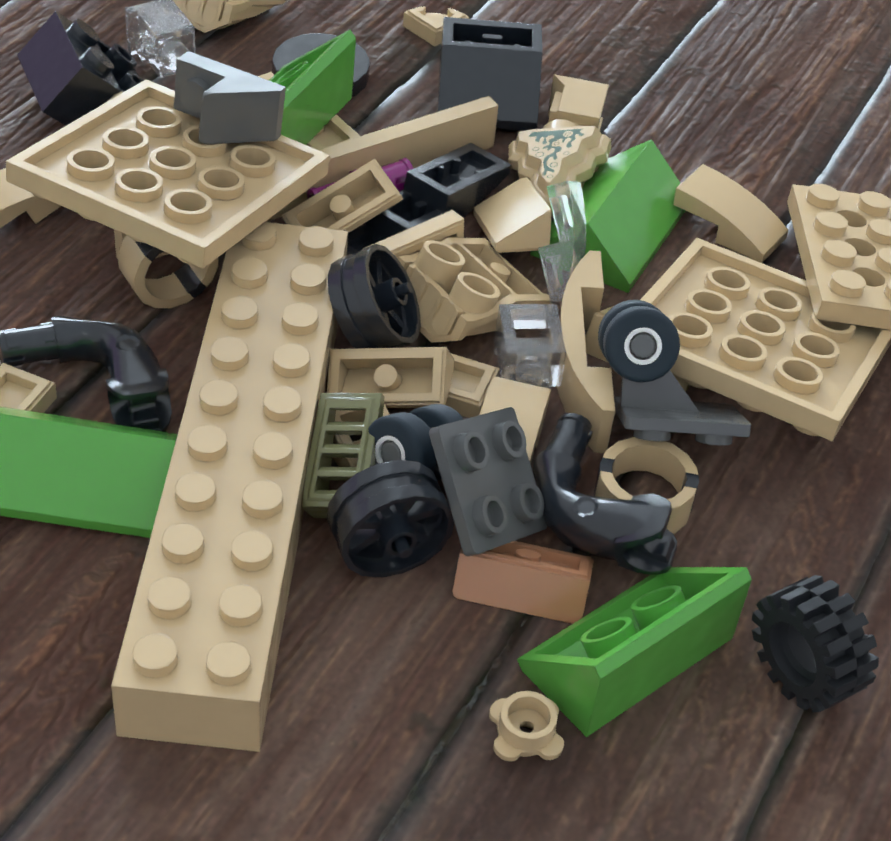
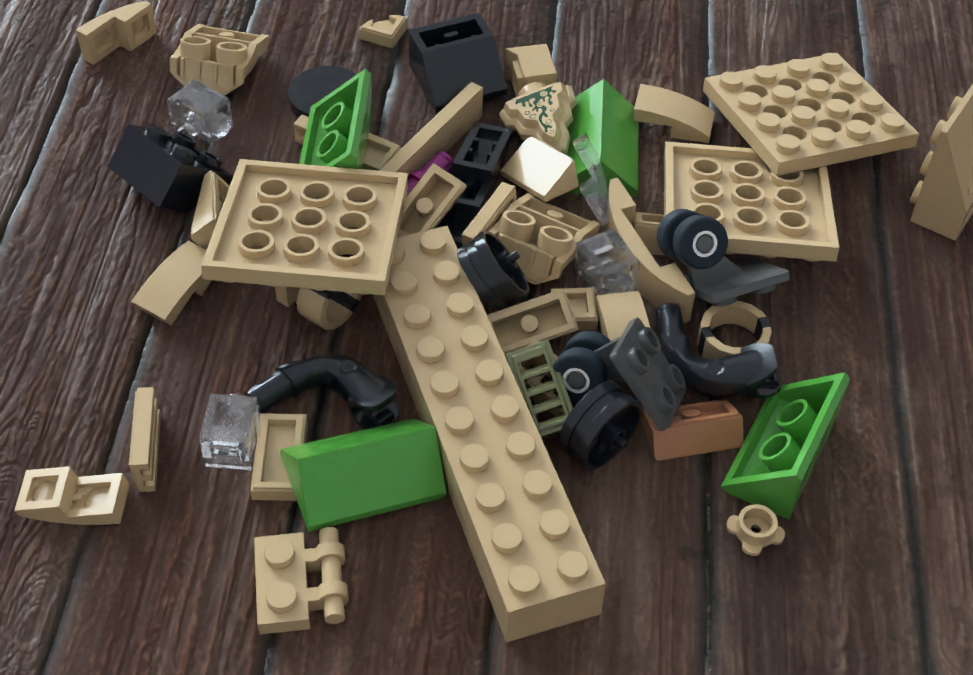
camera: 20 degrees left, 5 degrees up
dark grey slope [174,51,286,144] -> none
black tyre [752,575,879,712] -> none

